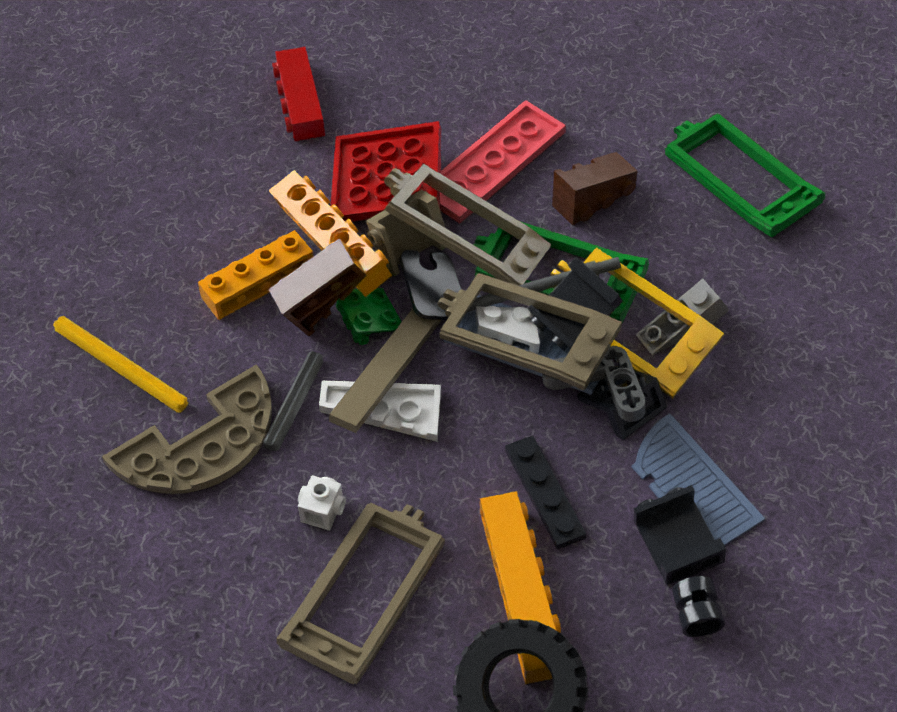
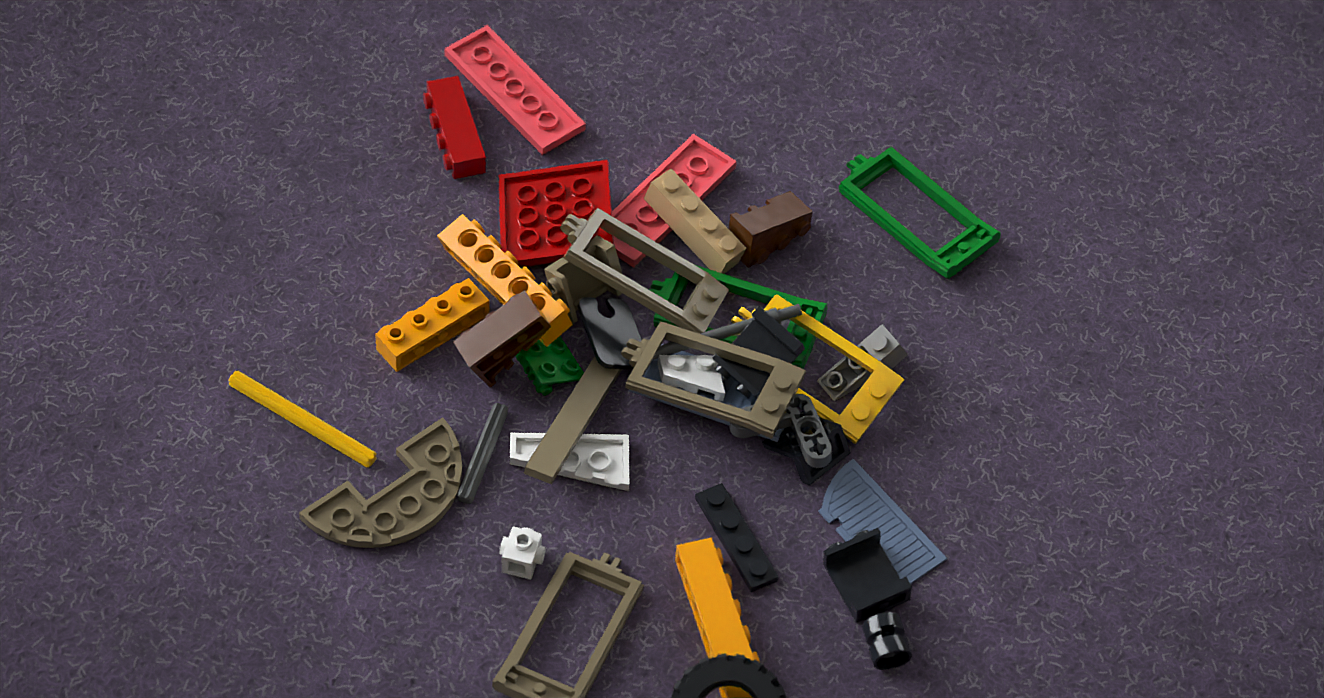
camera: 10 degrees left, 0 degrees up
none -> coral plate [445,25,586,155]
none -> tan brick [644,168,746,274]

